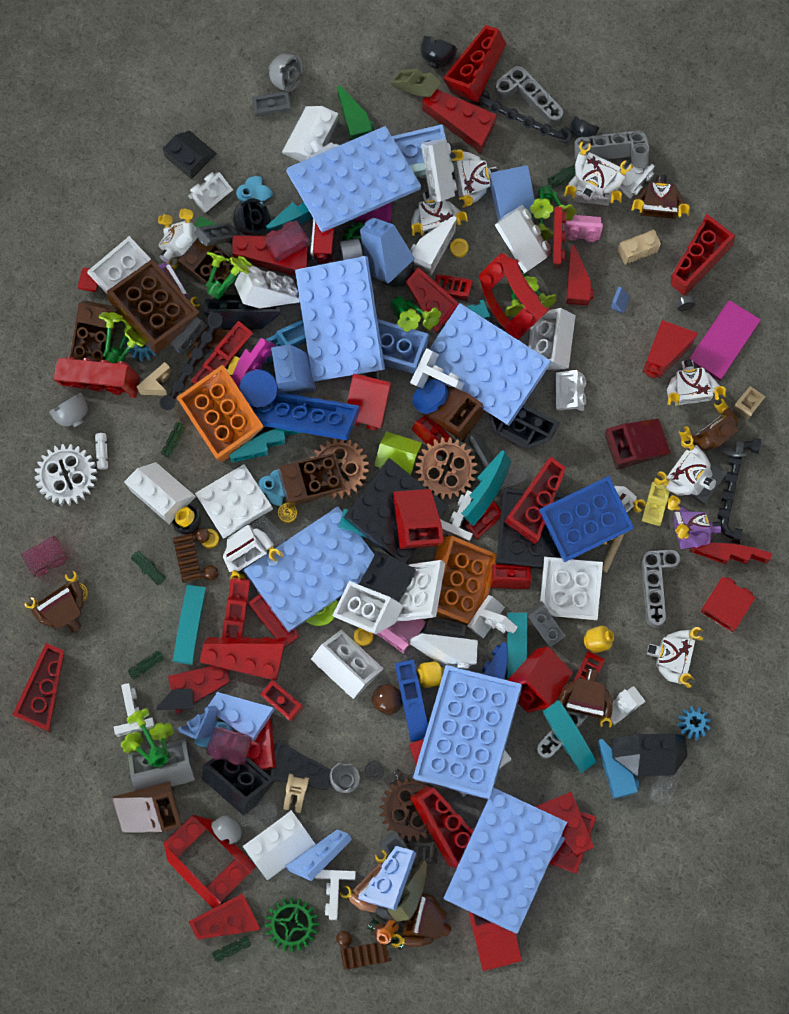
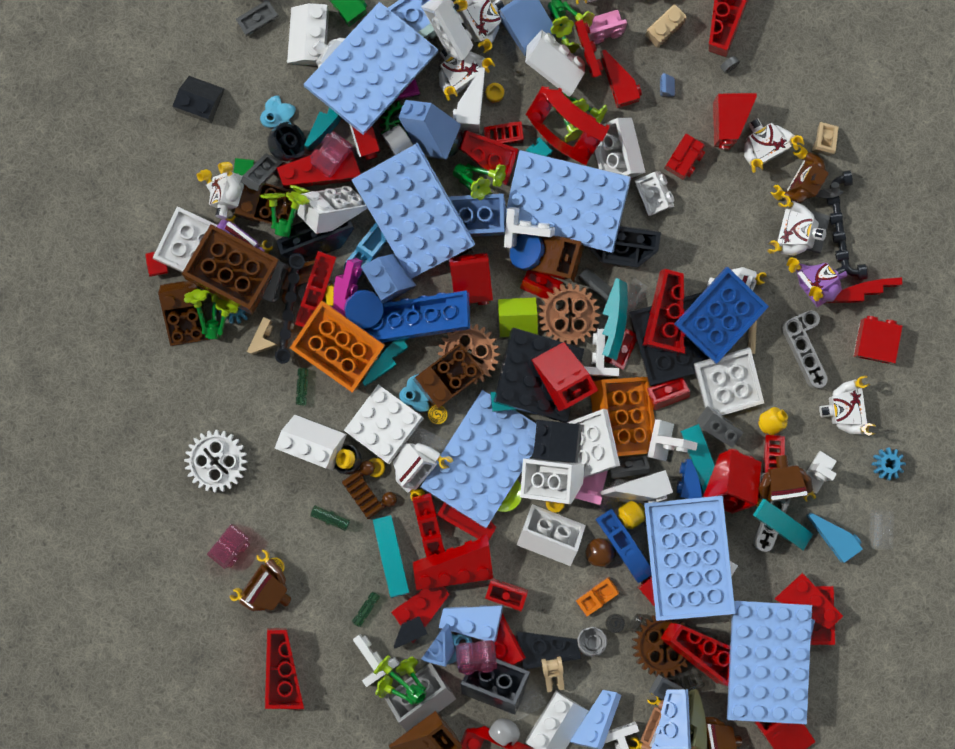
camera: 20 degrees left, 10 degrees up
light grey cylinder [49,392,88,428] -> none
red wedge [53,356,141,398] -> none
white axle [95,433,108,470] -> none
white bracket [188,172,233,213] -> none
dark red slope [605,418,671,470] -> none
black wedge [611,733,688,777] -> none
light yellow slope [642,482,670,526] -> none
dark pink tile [689,300,760,381] -> none
none -> orange slope [576,577,620,616]
none -> red brick [664,134,705,180]

